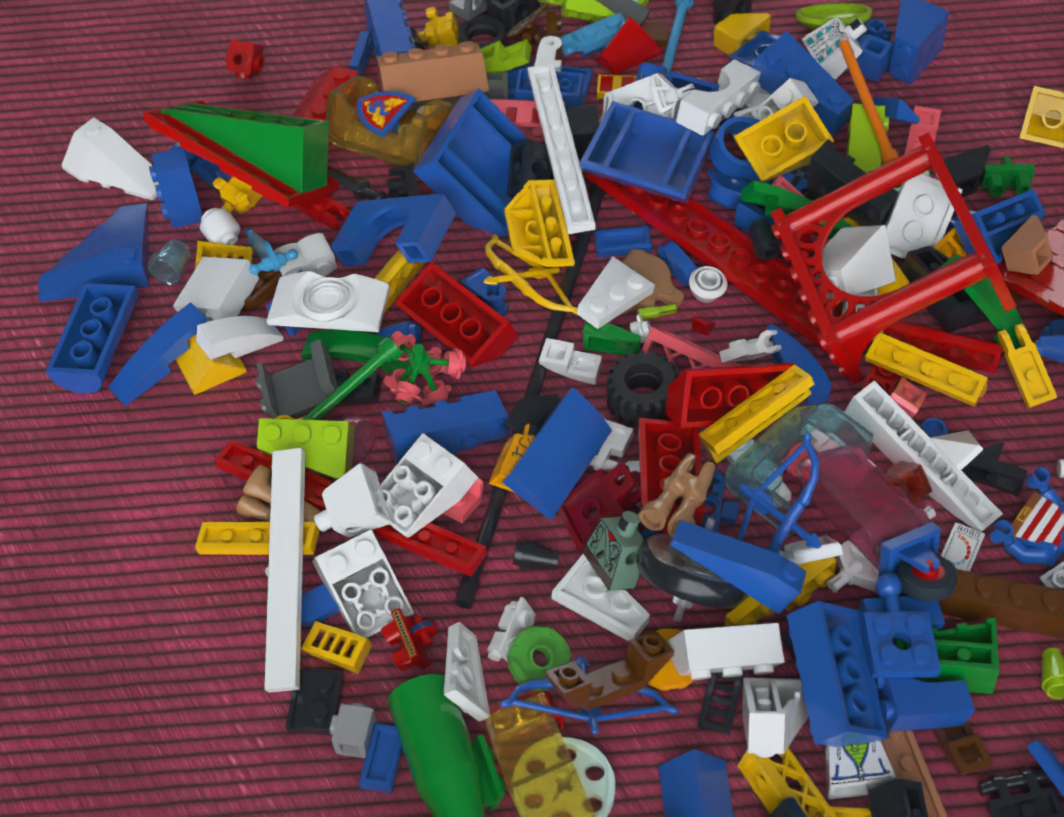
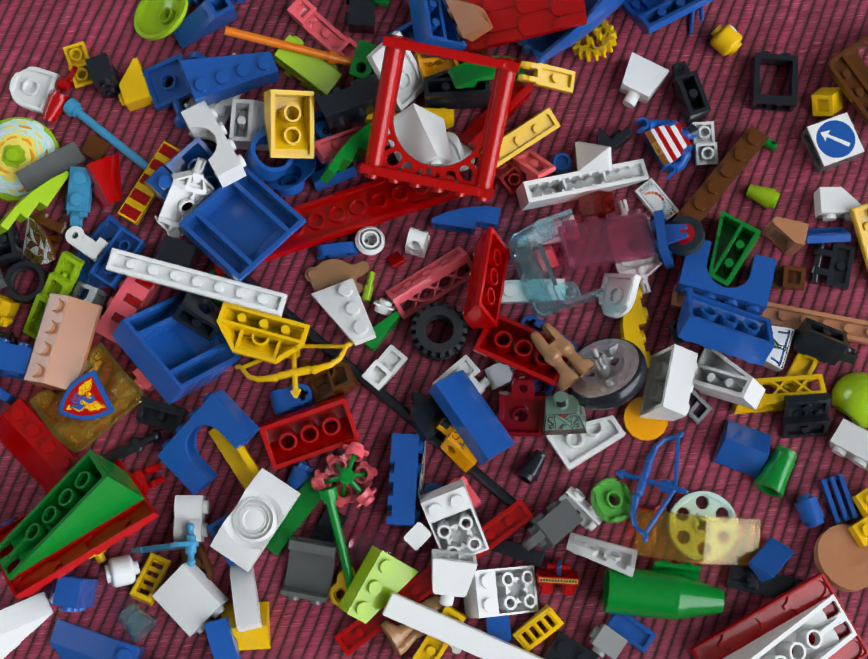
camera: 70 degrees left, 25 degrees up
reddish brown slope [545,630,674,711] -> none
blue tile [594,226,652,258] -> none
blue wedge [670,520,807,614] -> none
yellow fence [698,364,815,464] -> none
white plate [719,330,782,363] -> none
blue piece [720,501,740,526] -> none
blue piece [737,432,821,553] -> none
black brick [748,219,782,260] -> none
white slope [751,78,819,121] -> none
white torso [802,18,867,80] -> none
blue plate [861,573,941,678] -> none
blue slope [873,97,920,124] -> none
none -> reddish brown slope [301,361,359,403]
none -> white slope [404,522,432,550]
none -> white leg [405,227,430,258]
none -> sticker [418,441,426,505]
none -> black piece [491,540,545,567]
none -> dark grey hinge [522,498,583,552]
none -> nougat tile [762,216,809,256]

